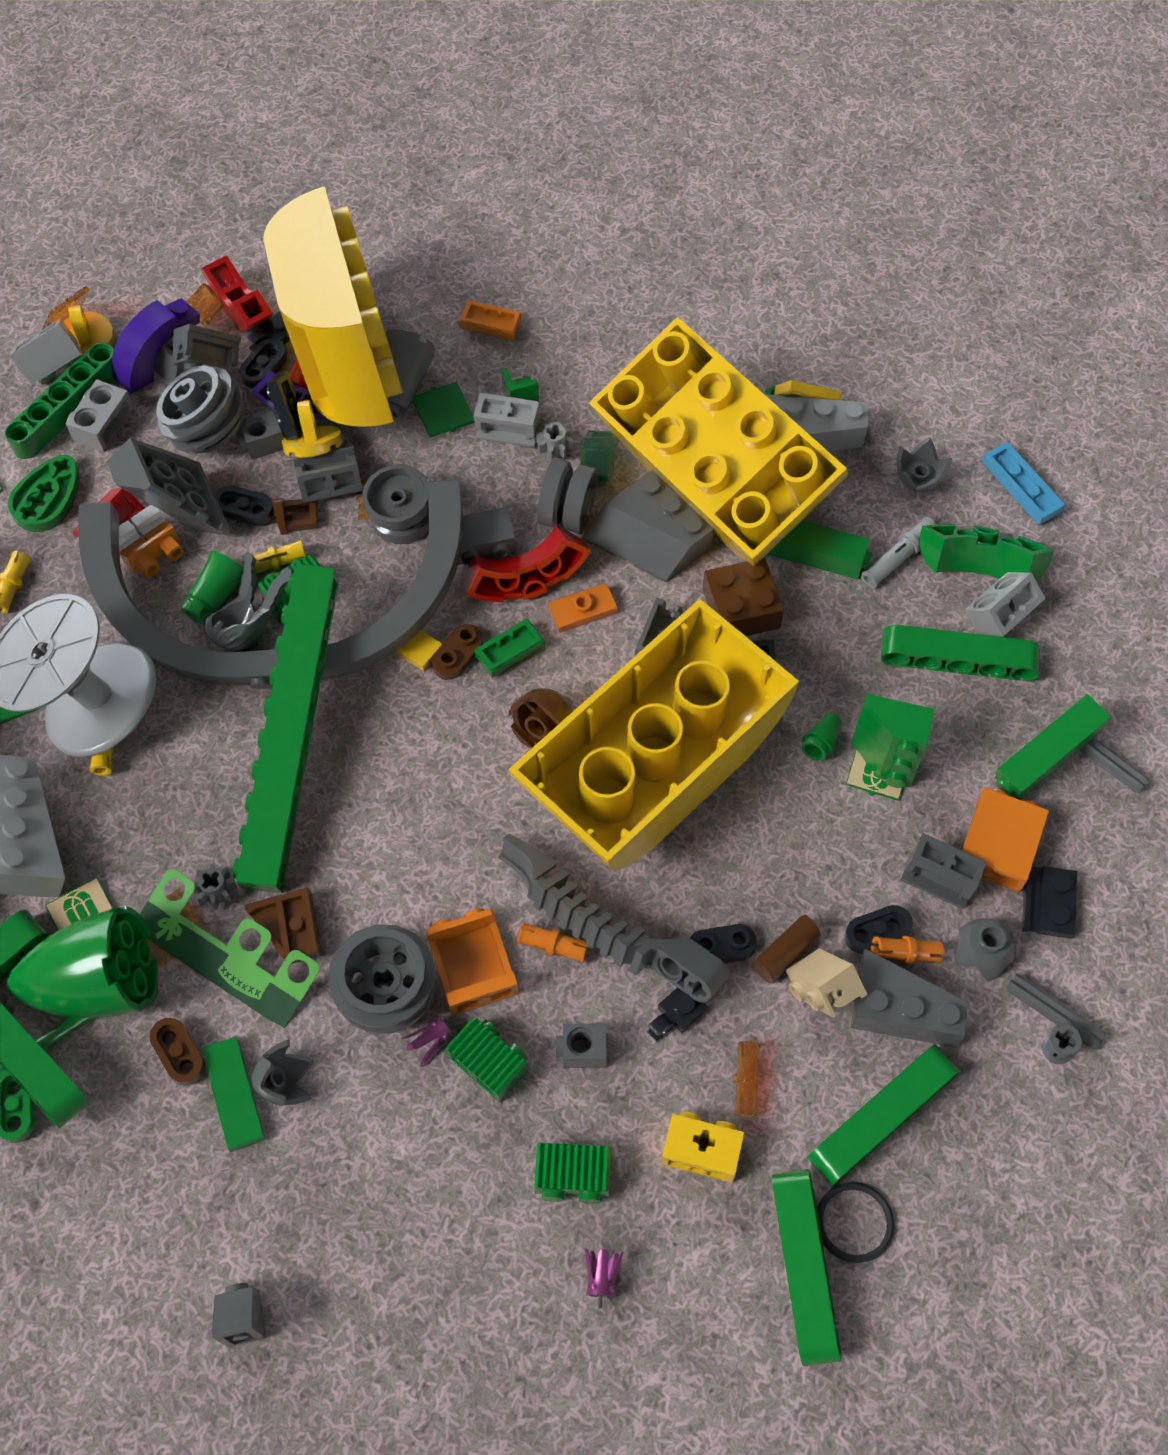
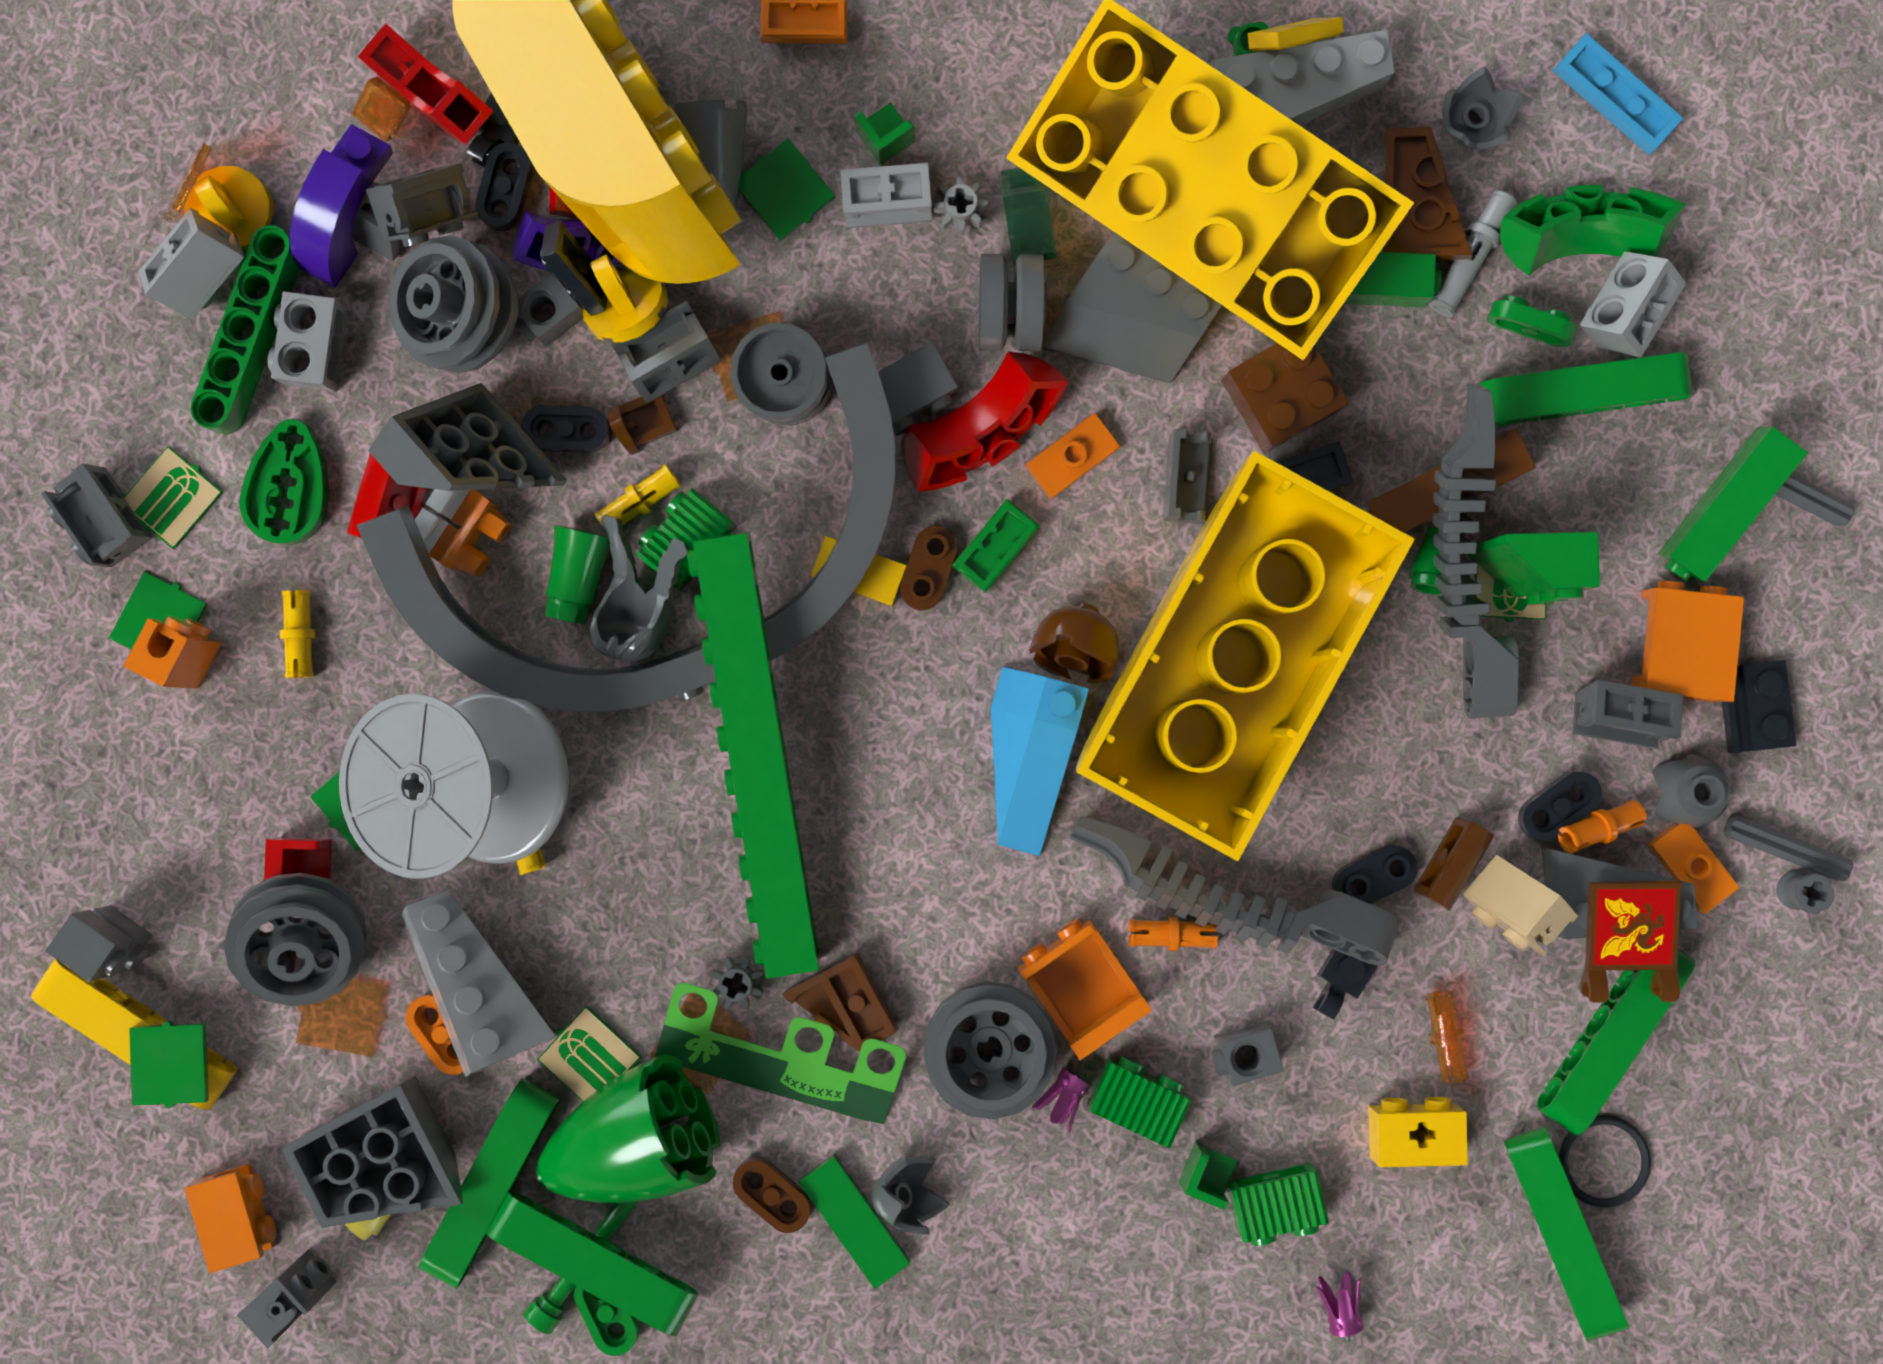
camera: 20 degrees left, 25 degrees up
none -> dark azure wedge [991,667,1089,856]
none -> green panel [1179,1142,1237,1210]
none -> reddish brown slope [1367,428,1536,533]
none -> reddish brown wing [1382,127,1472,260]
none -> dark grey piece [1433,384,1519,719]
none -> green plate [1487,295,1577,347]
none -> flag [1580,881,1682,1003]
none -> orange plate [1647,823,1740,914]

